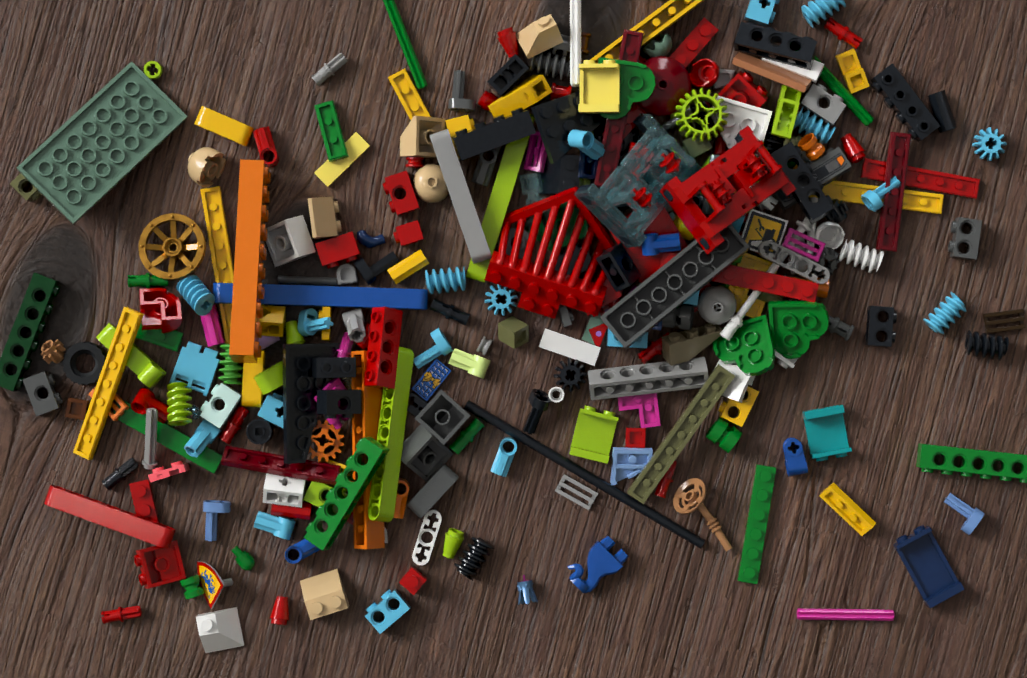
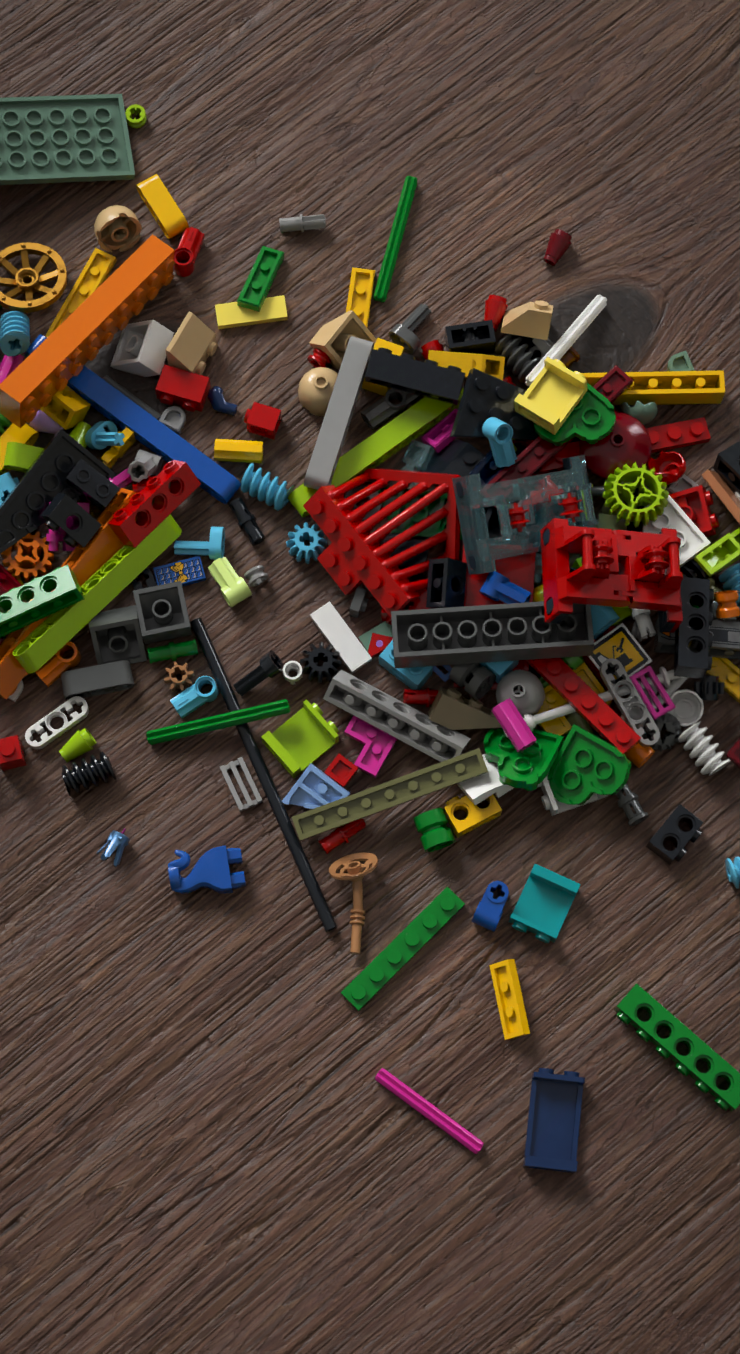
camera: 35 degrees right, 15 degrees down
black piece [353,251,399,285] -> none
red brick [382,170,420,216] -> none
olive panel [498,316,529,349] -> none
medium blue piece [944,493,985,535] -> none
none -> green axle [146,699,290,745]
none -> medium nougat gear [164,662,195,692]
none -> dark pink axle [492,698,537,752]

